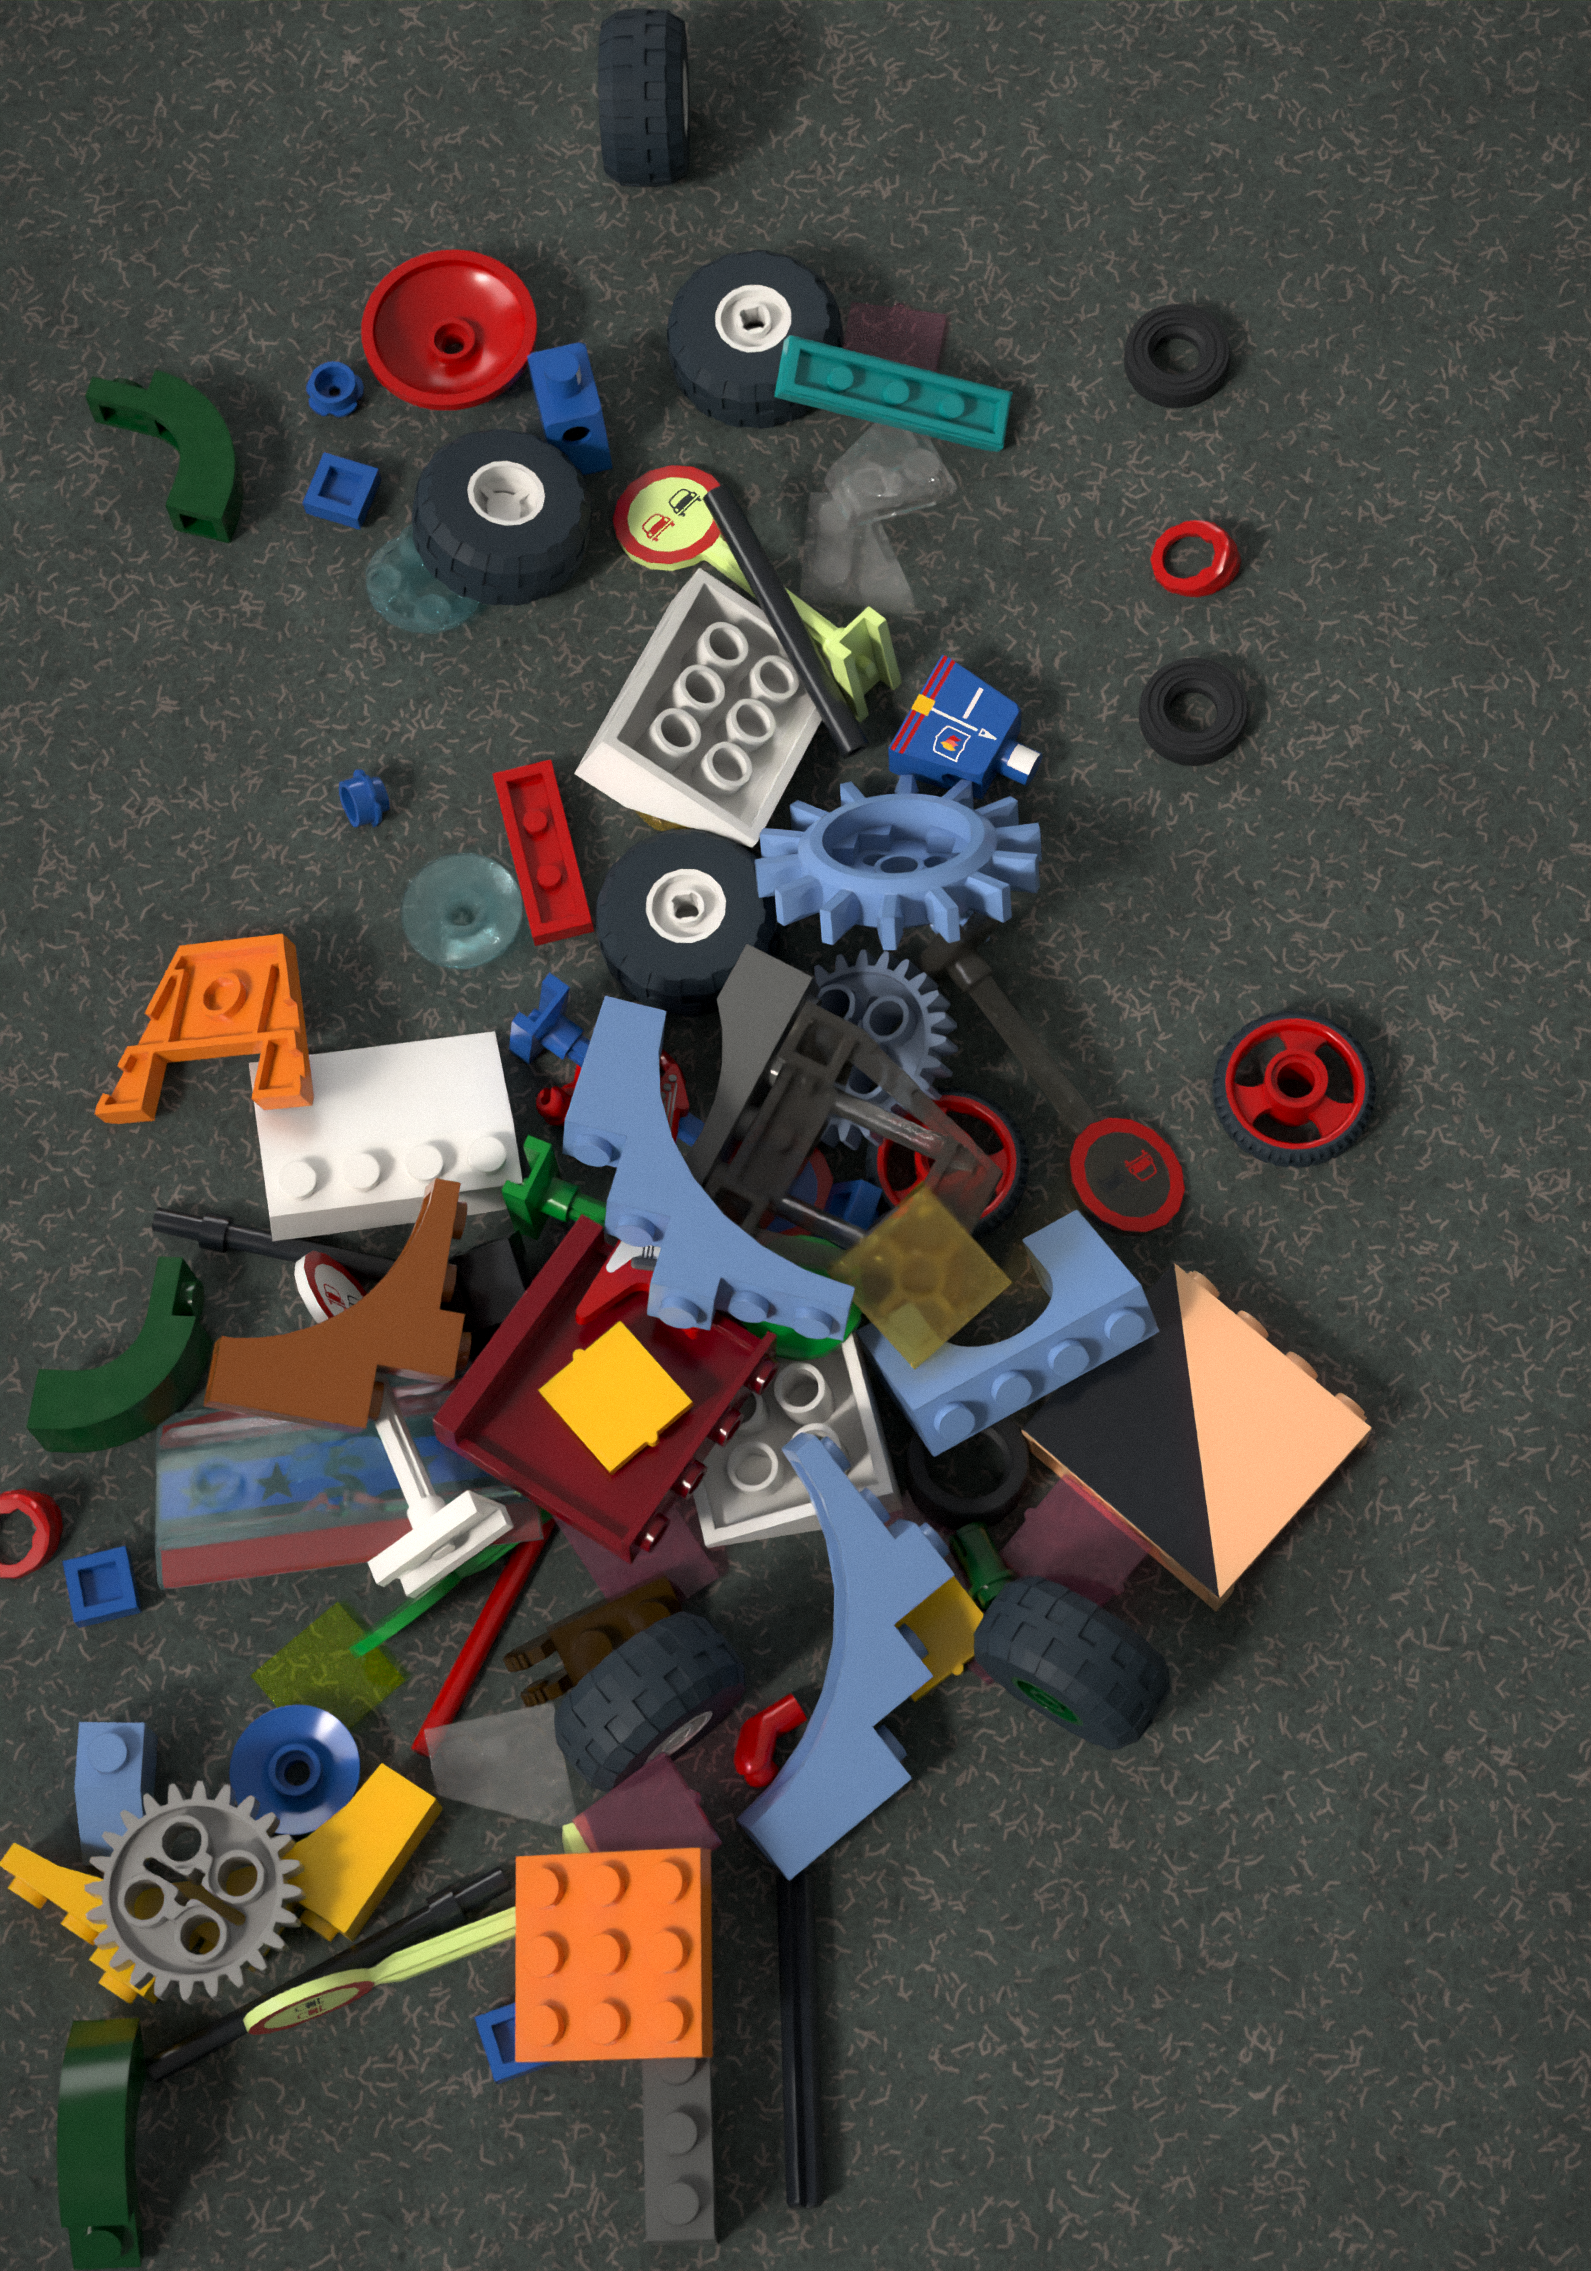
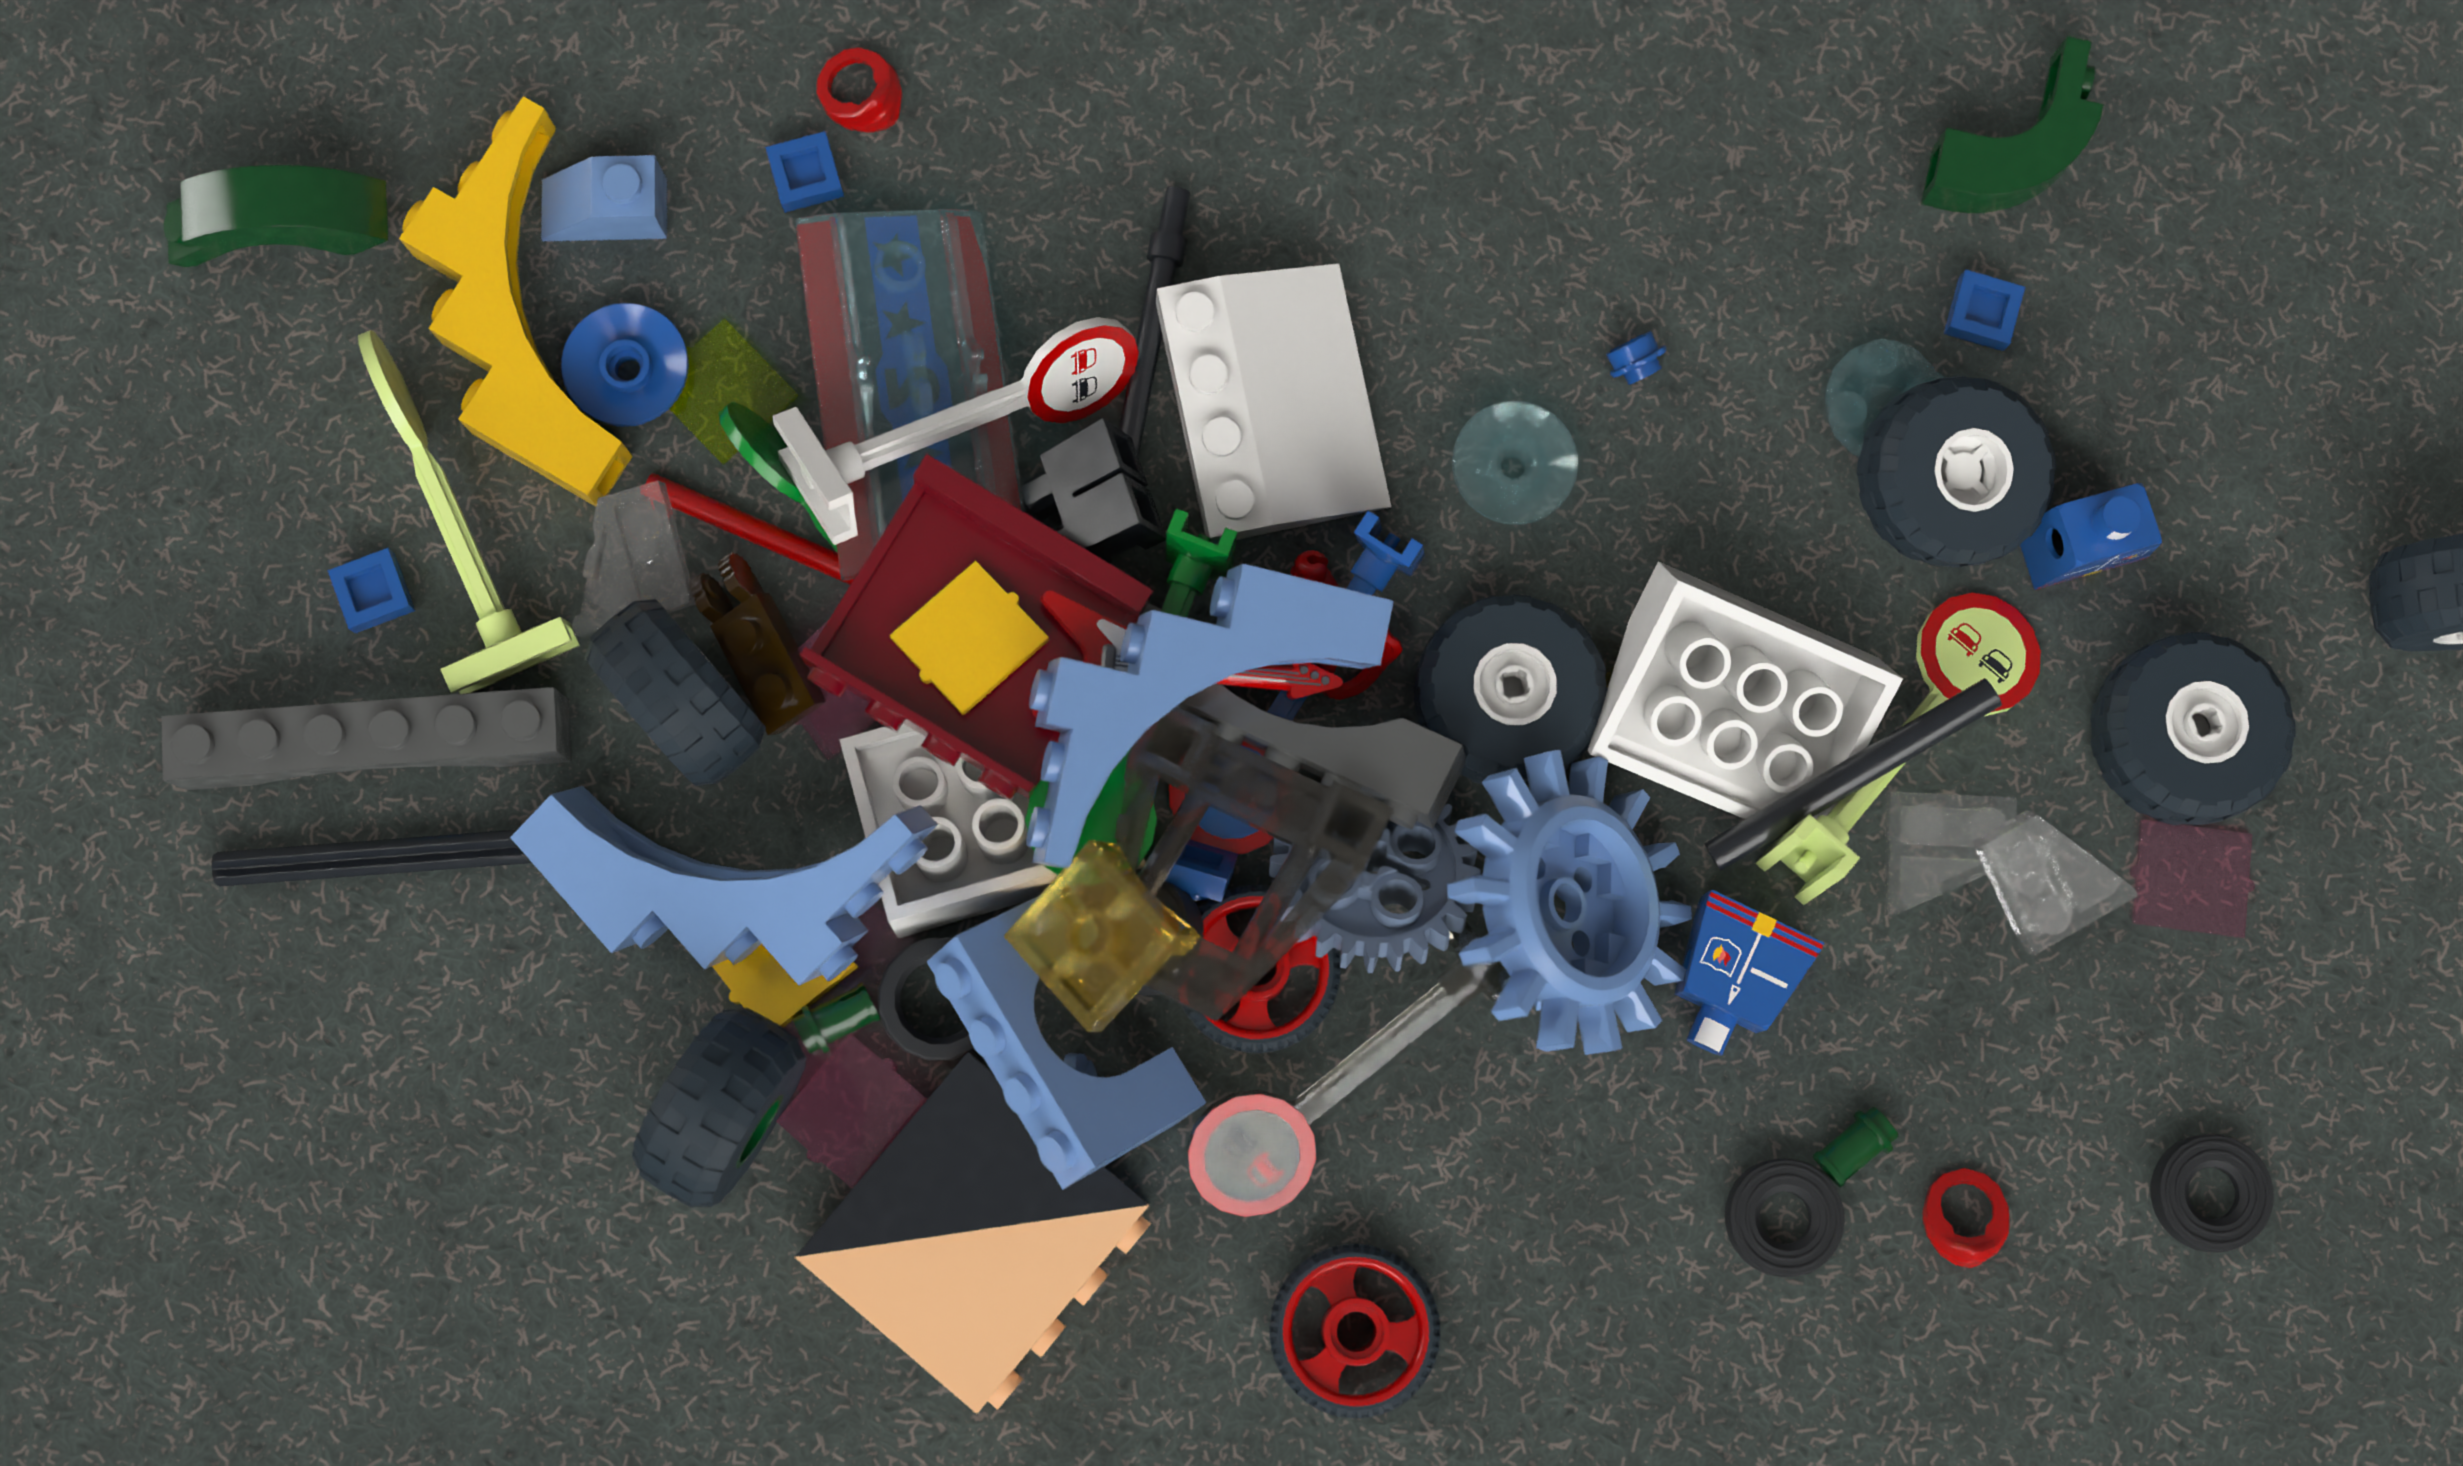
camera: 75 degrees right, 10 degrees up
dark green arch [26,1256,214,1453] -> none
light grey gear [84,1781,306,2004] -> none
orange wing [95,934,314,1124] -> none
black bar [145,1866,511,2083] -> none
dark orange arch [203,1178,471,1434] -> none
blue plate [306,361,364,418] -> none
red dish [361,249,538,411] -> none
red plate [492,759,594,946] -> none
orange plate [515,1848,713,2063] -> none
clear pink piece [572,1751,722,1853] -> none
red arm [733,1693,807,1788] -> none
teal tile [774,335,1012,452] -> none
none -> dark green pin [1813,1107,1899,1188]

